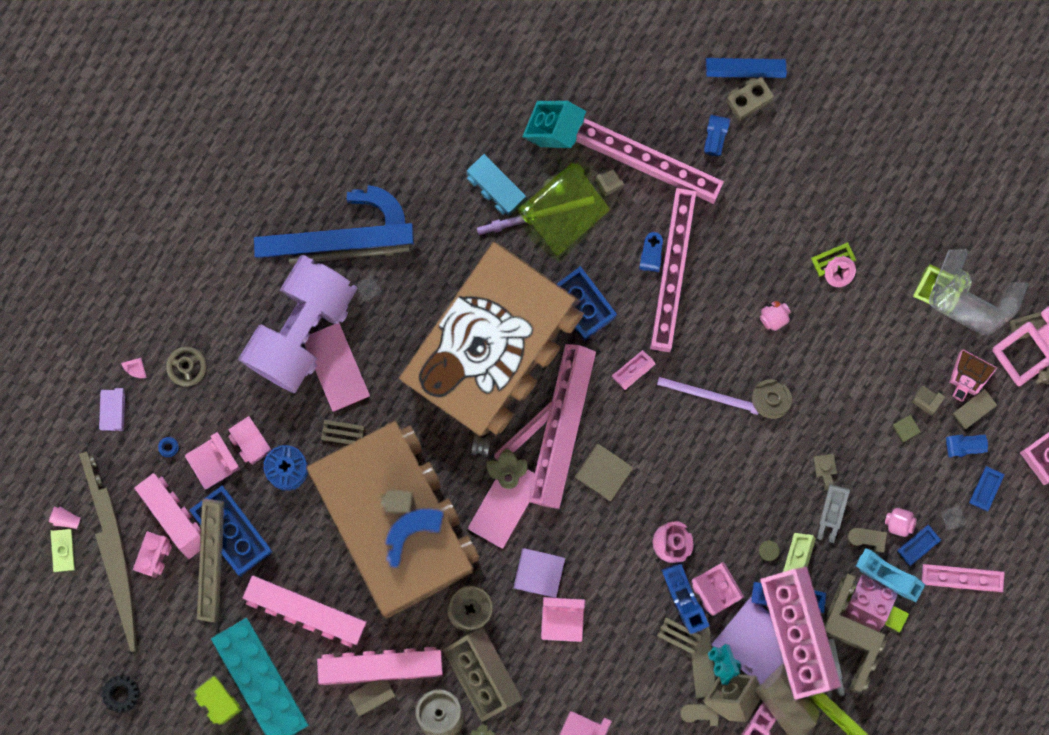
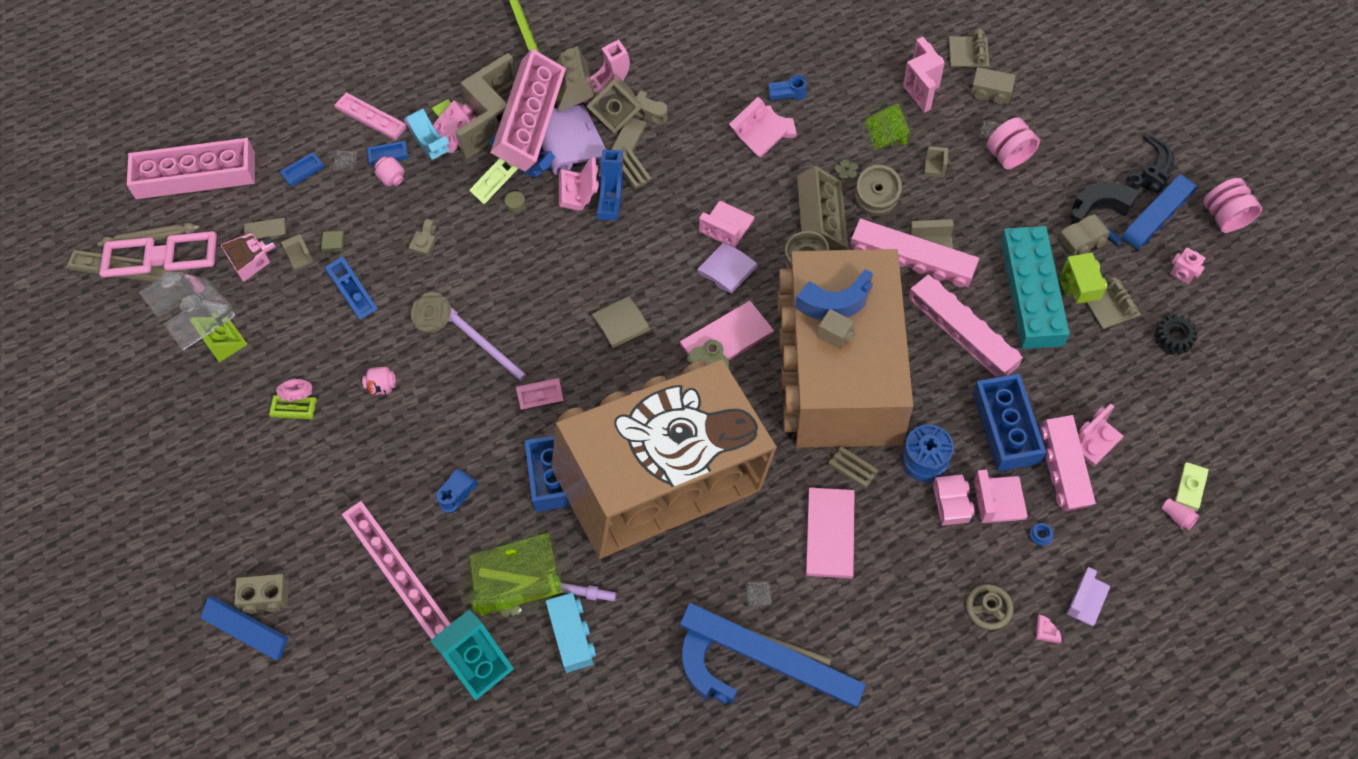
camera: 145 degrees left, 20 degrees down
dark tan slope [79,452,137,652] -> none
dark tan tile [197,499,224,623] -> none
lavender cylinder [238,255,358,393] -> none
bright pink brick [528,344,596,509] -> none
dark tan panel [596,170,624,197] -> none
bright pink brick [650,188,696,352] -> none
bright pink cylinder [653,521,693,563] -> none
blue piece [704,115,730,157] -> none
teal hips [708,644,742,686] -> none
light grey hinge [817,484,850,543] -> none
dark tan leg [847,528,887,554] -> none
blue piece [946,435,988,458] -> none
none -> blue slope [324,256,378,320]
none -> dark tan hinge [1086,277,1141,329]

